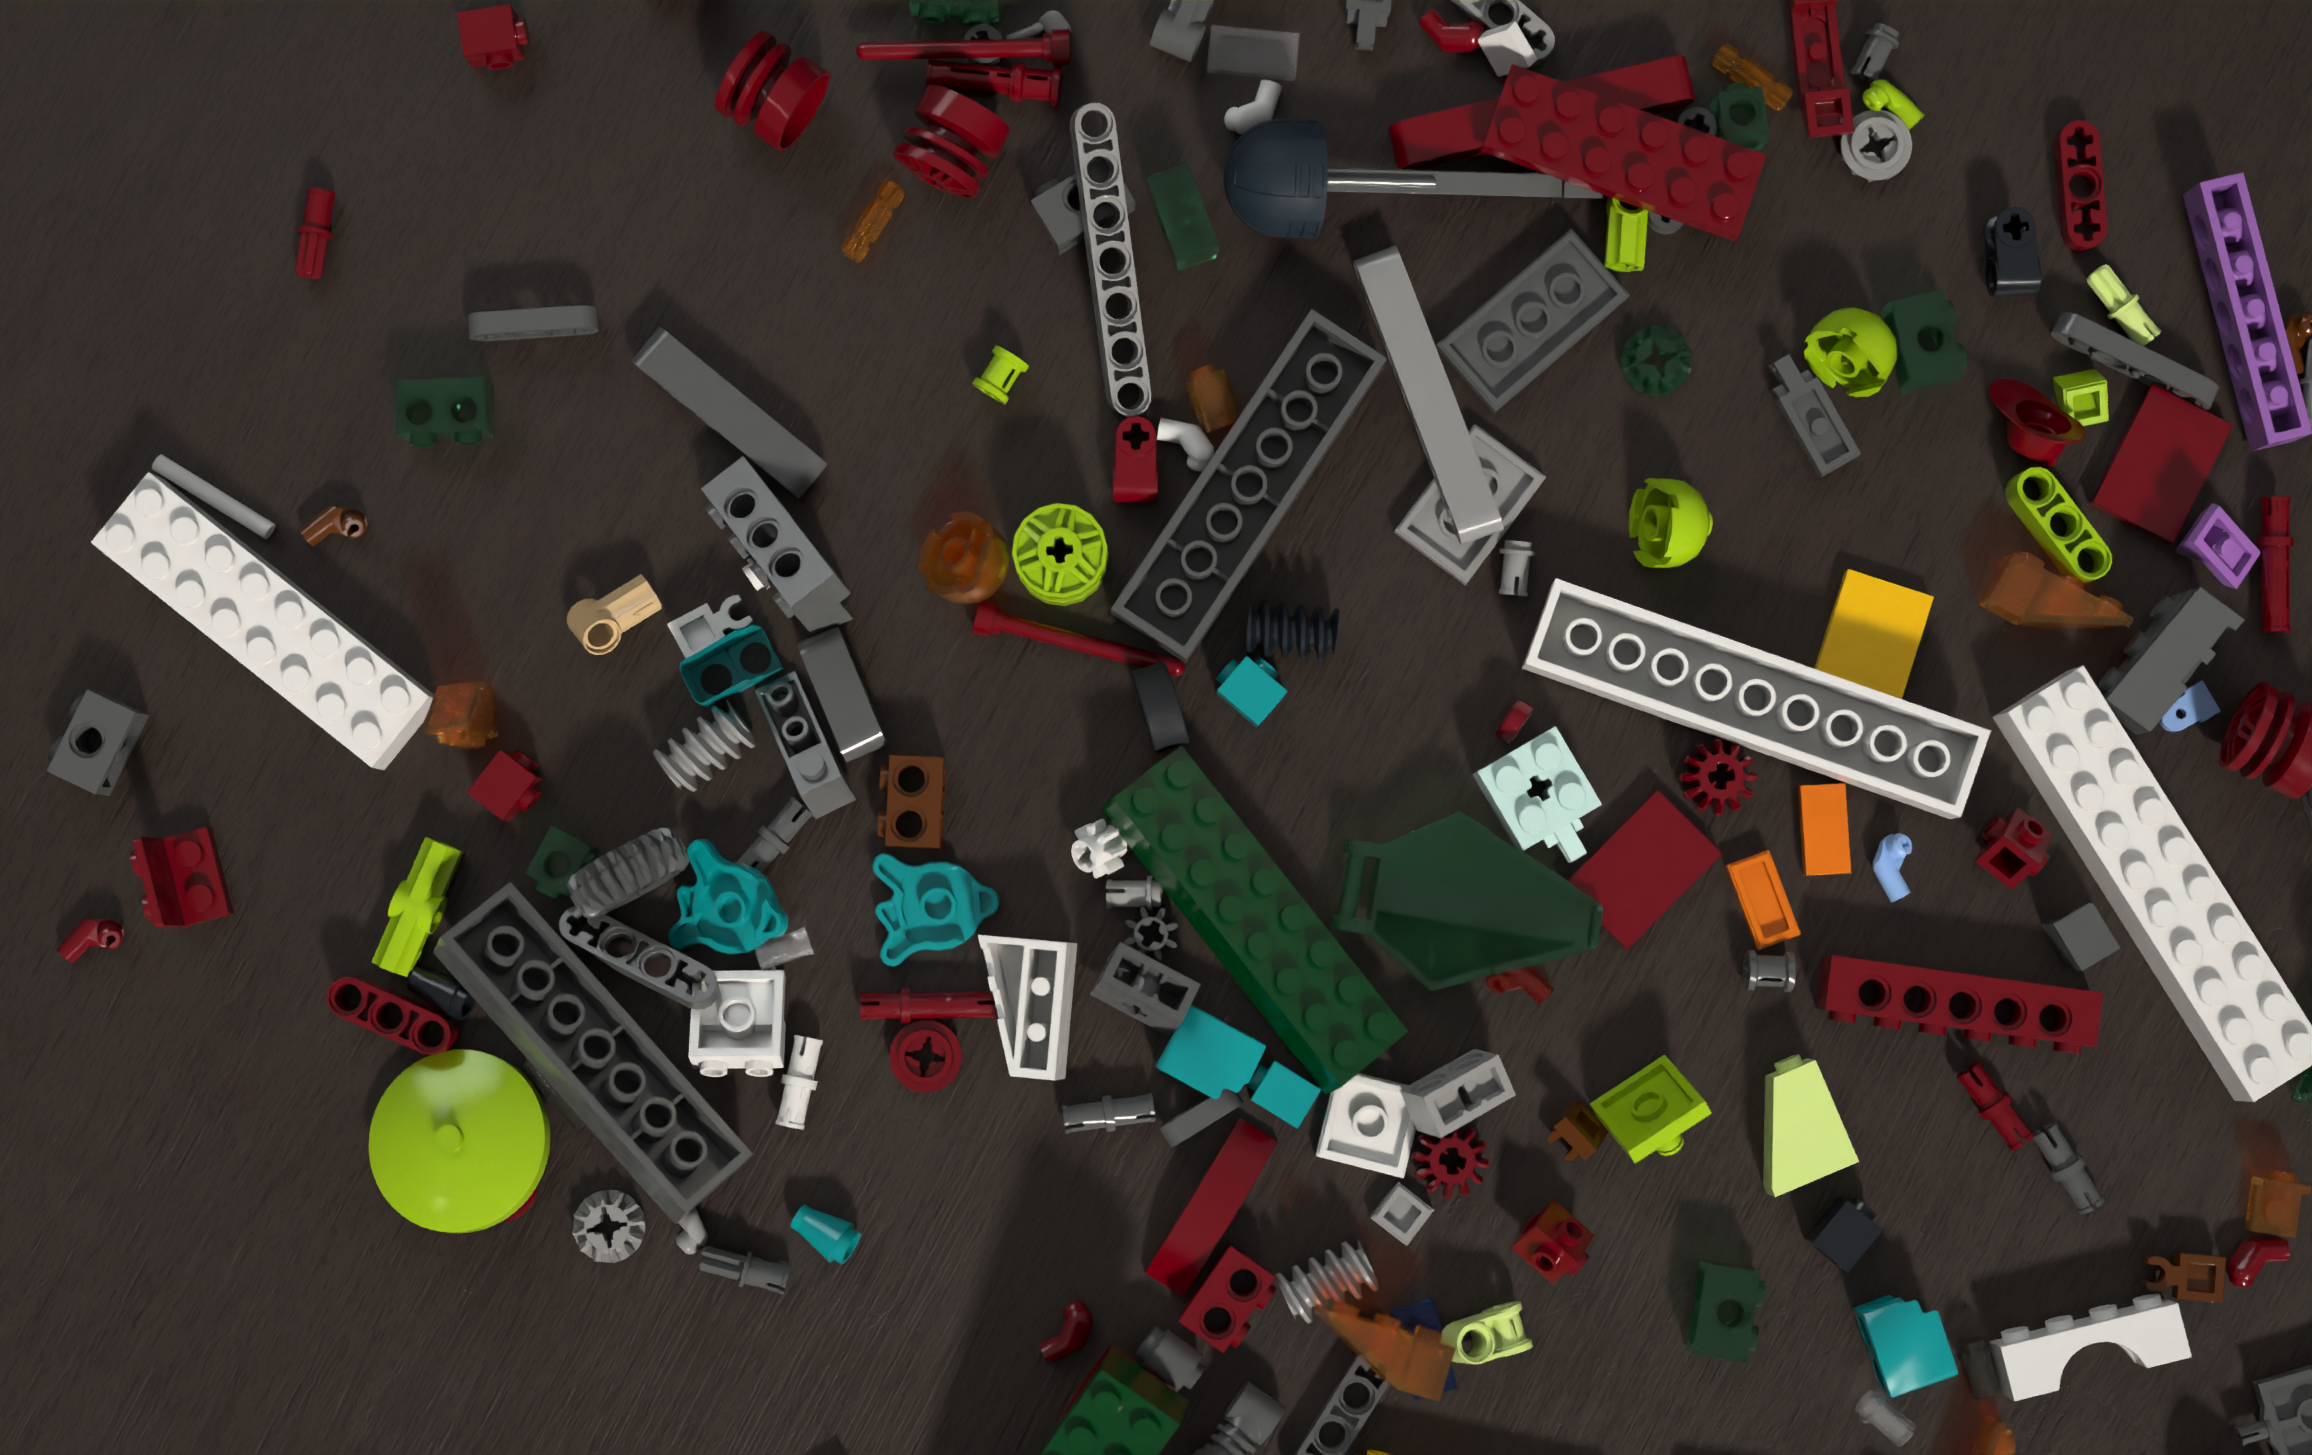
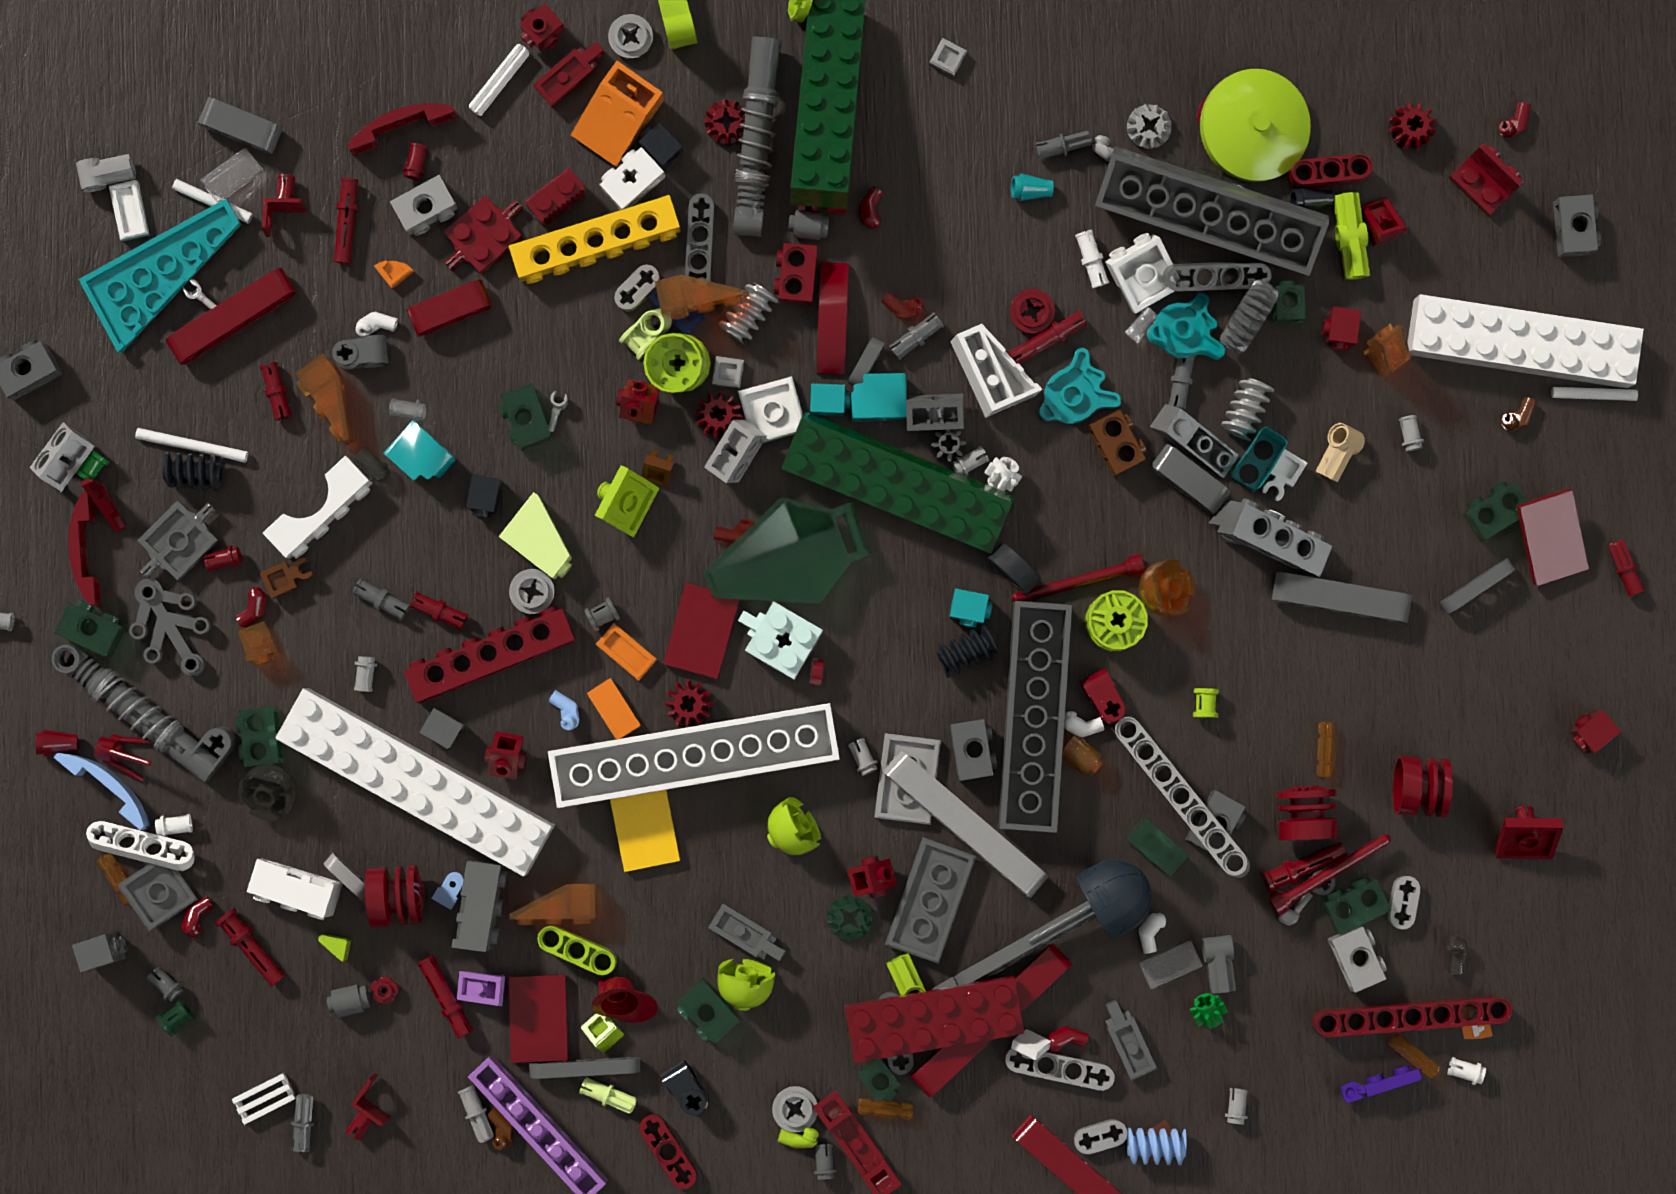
camera: 150 degrees right, 0 degrees up
none -> dark red pin [204,545,242,572]
none -> light grey pin [354,656,377,692]
none -> light grey gear [509,569,554,614]
none -> light grey hand [547,391,568,432]
none -> light grey beam [614,265,660,312]
none -> lime wheel [643,333,711,393]
none -> dark red brick [847,856,897,898]
none -> clear red arm [881,292,924,318]
none -> dark grey brick [950,719,997,781]
none -> dark red slope [1360,197,1407,247]
none -> dark red gear [1388,102,1437,150]
none -> light grey pin [1399,415,1424,452]
none -> tile [1516,488,1589,586]

